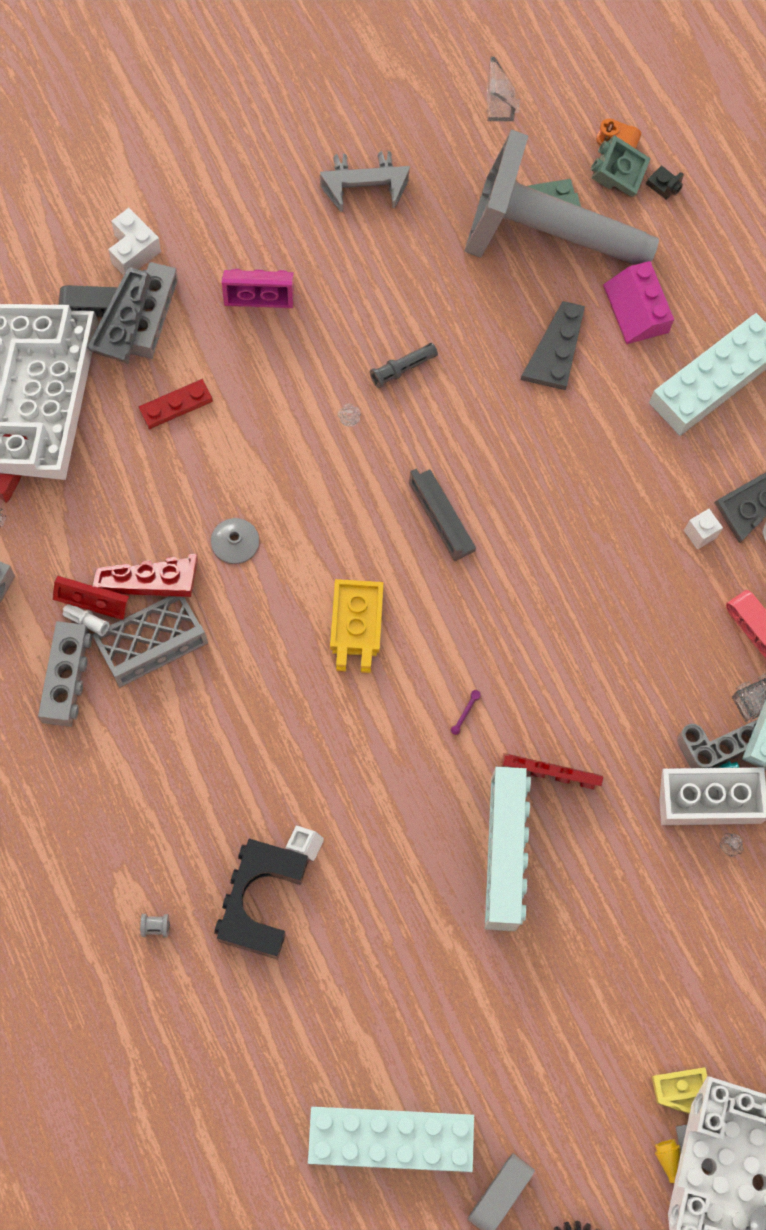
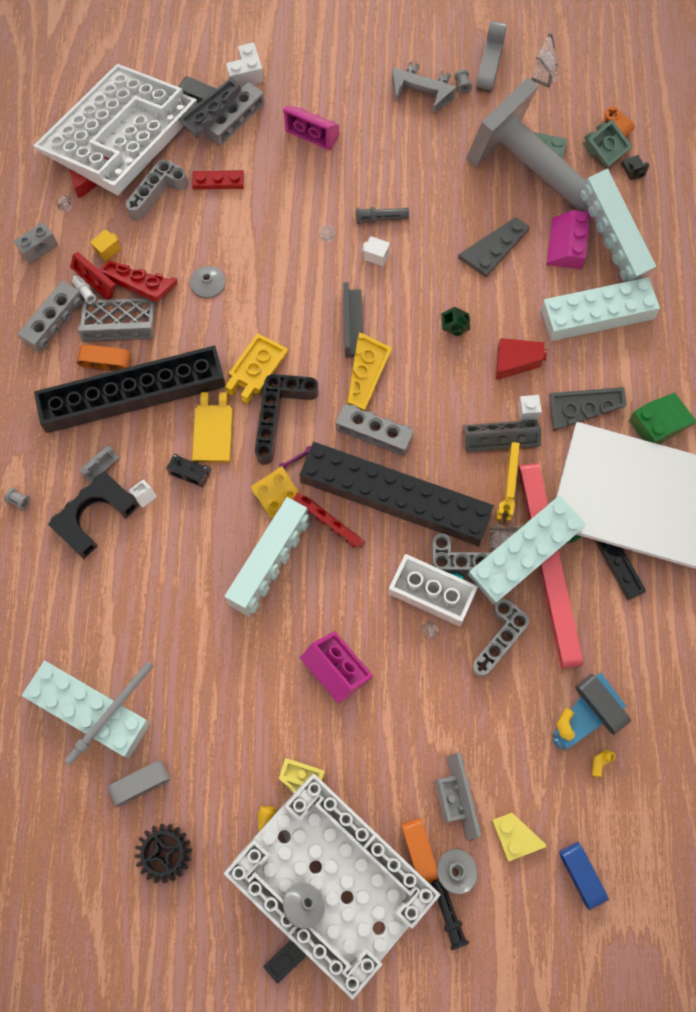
camera: 35 degrees right, 0 degrees up
none -> black brick [34,345,226,433]
none -> light grey bar [65,661,154,765]
none -> orange beam [77,344,132,371]
none -> light grey hinge [79,446,119,483]
none -> yellow brick [90,229,121,262]
none -> light grey beam [126,160,188,220]
none -> black hinge [166,453,212,488]
none -> yellow tile [192,392,233,463]
none -> yellow hinge [251,466,299,518]
none -> black beam [255,374,319,465]
none -> black brick [299,441,494,546]
none -> dark pink slope [300,631,373,704]
none -> light grey brick [336,404,414,457]
none -> yellow wing [347,332,392,411]
none -> white brick [362,236,390,267]
none -> dark green brick [441,307,470,336]
none -> light grey bush [454,70,472,93]
none -> dark grey fence [463,420,541,452]
none -> light grey beam [476,21,507,91]
none -> red slope [496,338,547,379]
none -> yellow tile [496,442,520,523]
none -> light aqua brick [580,169,657,282]

